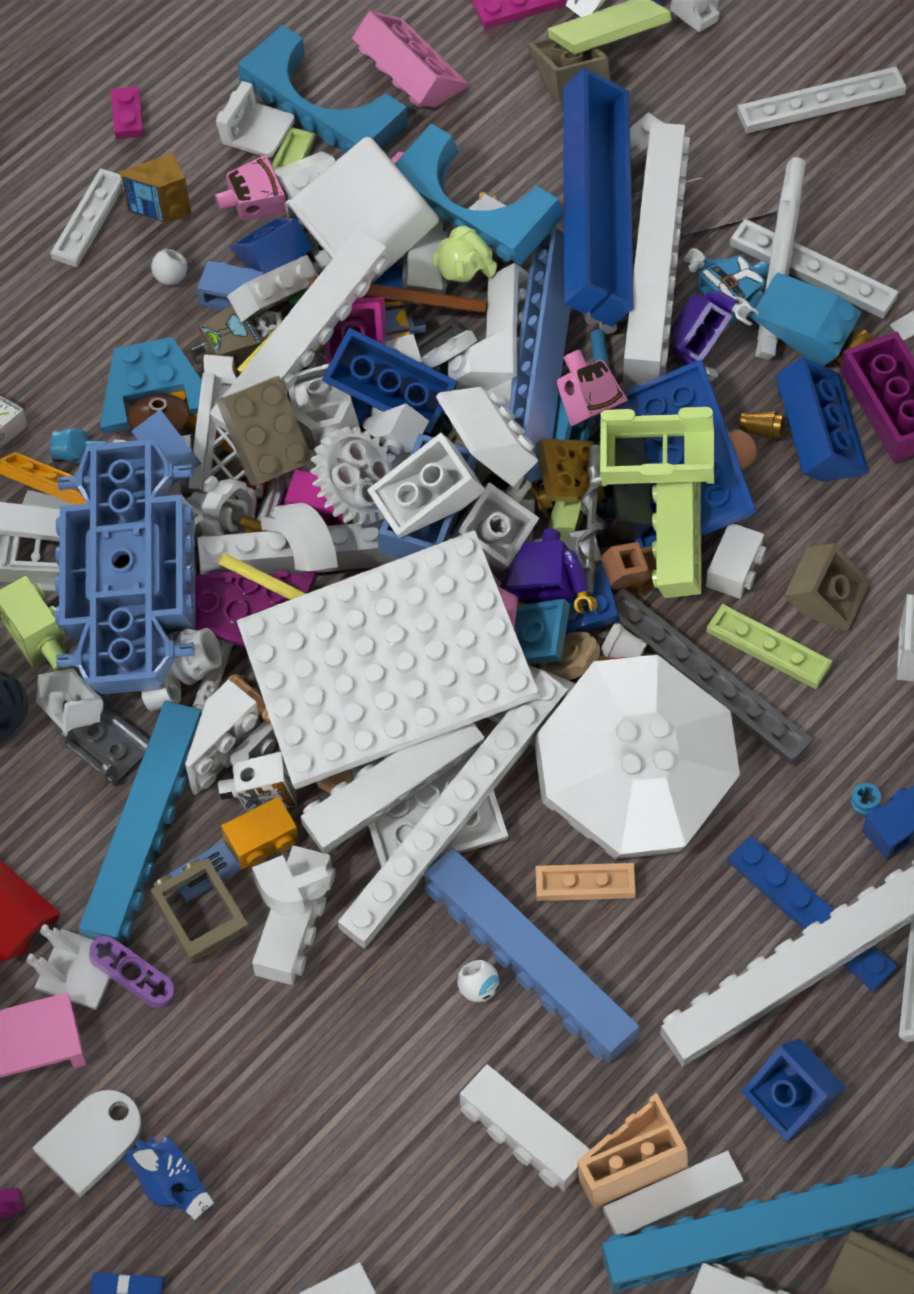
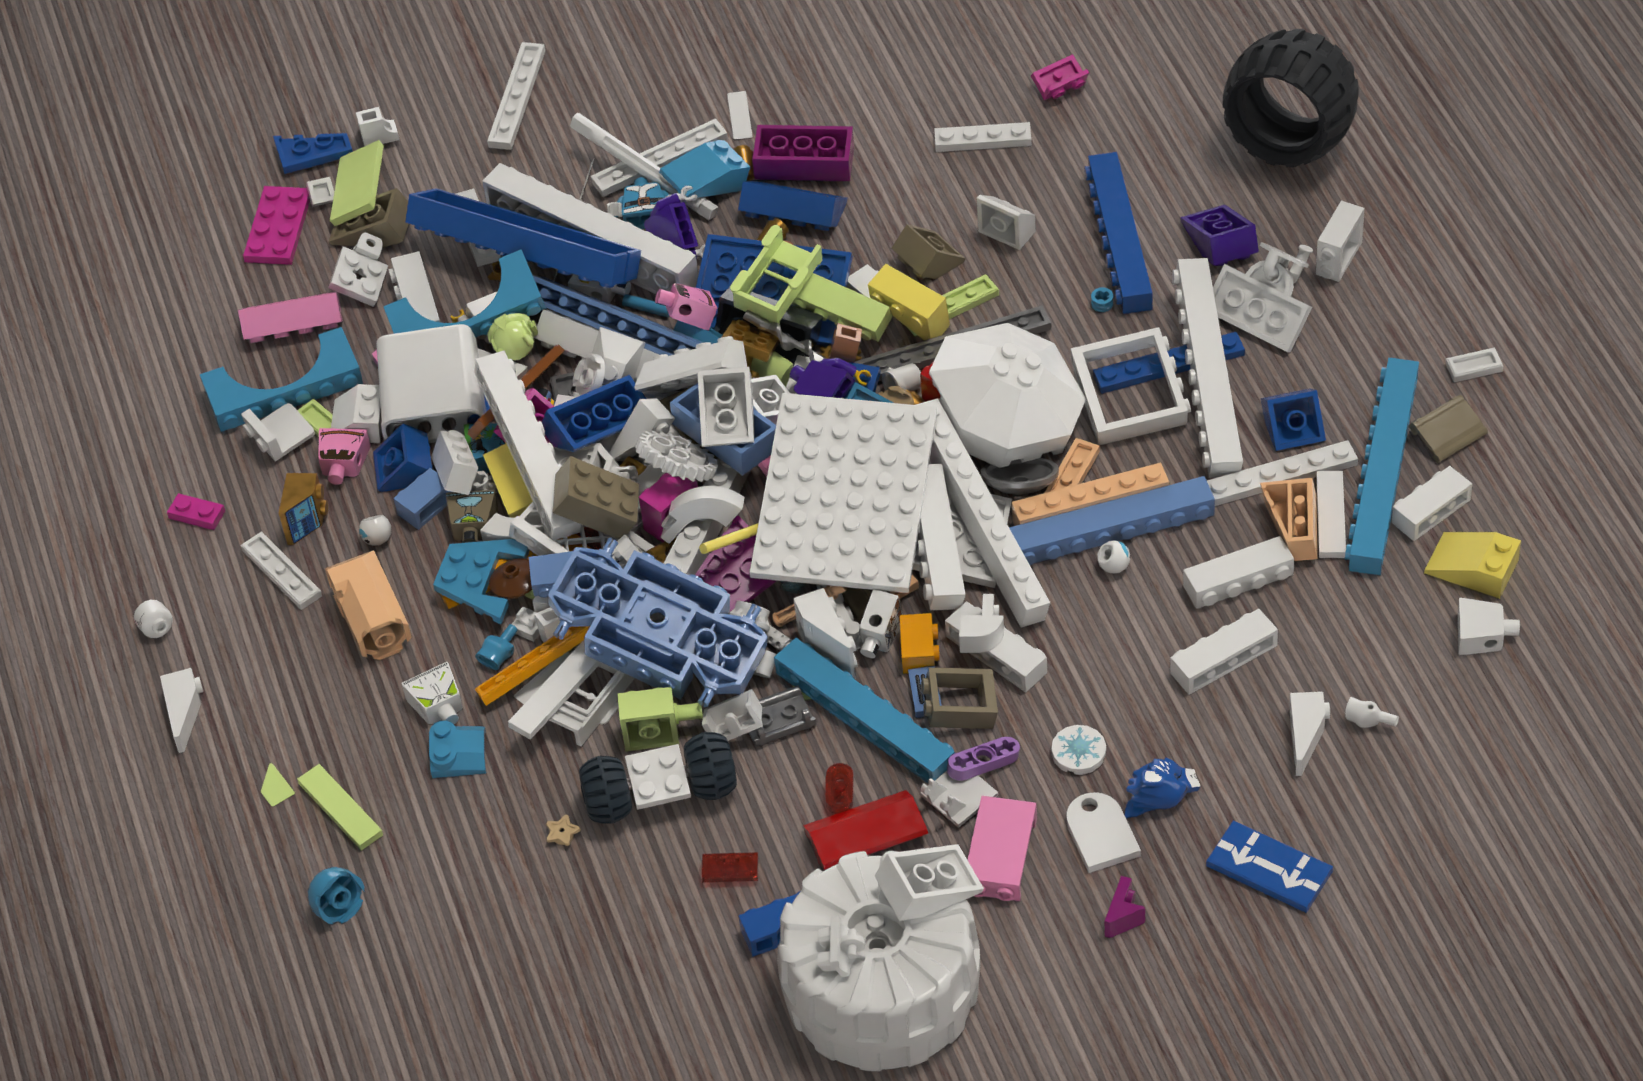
camera: 60 degrees left, 10 degrees down
none -> light nougat brick [325,550,412,660]
none -> white plate [328,233,388,307]
none -> white brick [389,251,440,322]
none -> clear red plate [825,763,854,814]
none -> light yellow wedge [868,264,950,341]
none -> flat silver dish [981,458,1059,497]
none -> light nougat arch [1012,463,1169,526]
none -> white tile [1051,725,1106,775]
none -> white window [1071,327,1191,445]
none -> white brick [1170,609,1278,695]
none -> white plate [1207,440,1358,506]

